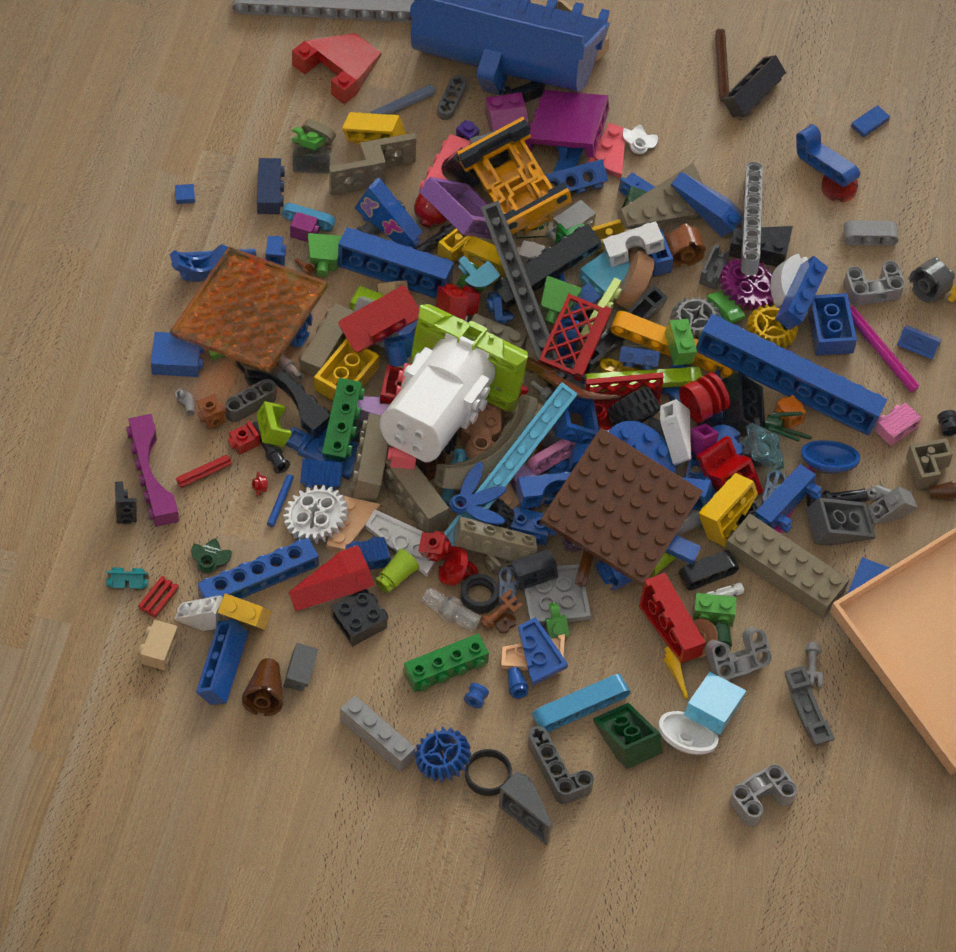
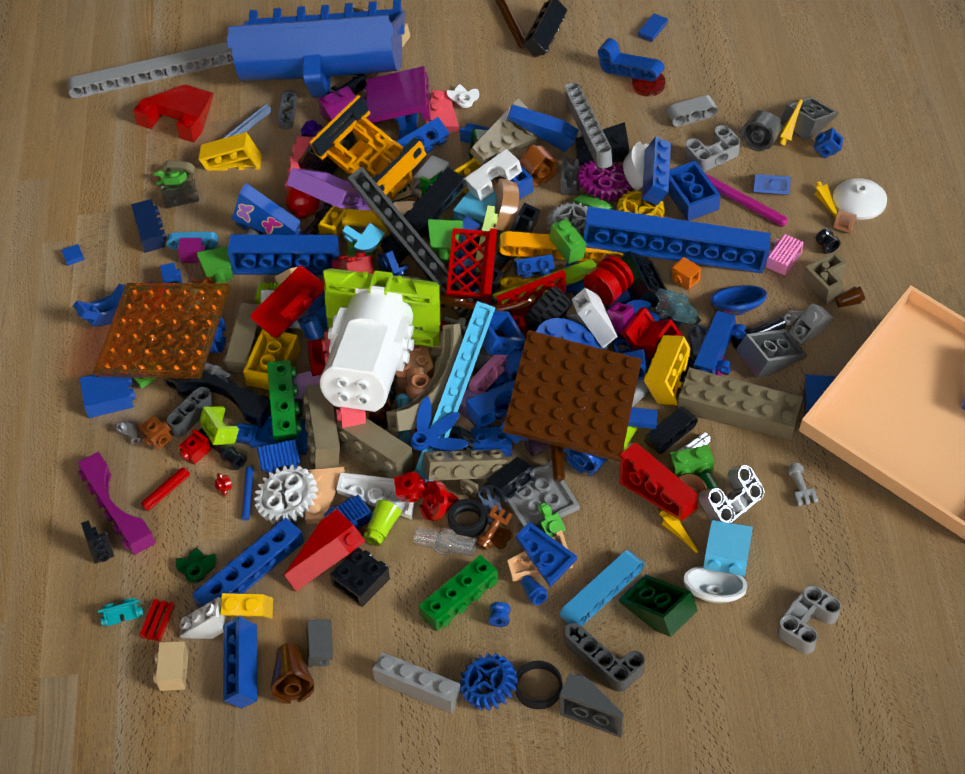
camera: 10 degrees left, 5 degrees down
dark tan bracket [329,133,416,195] -> none
dark green plant [765,411,812,442] -> none
dark grey slope [784,665,835,746] -> none

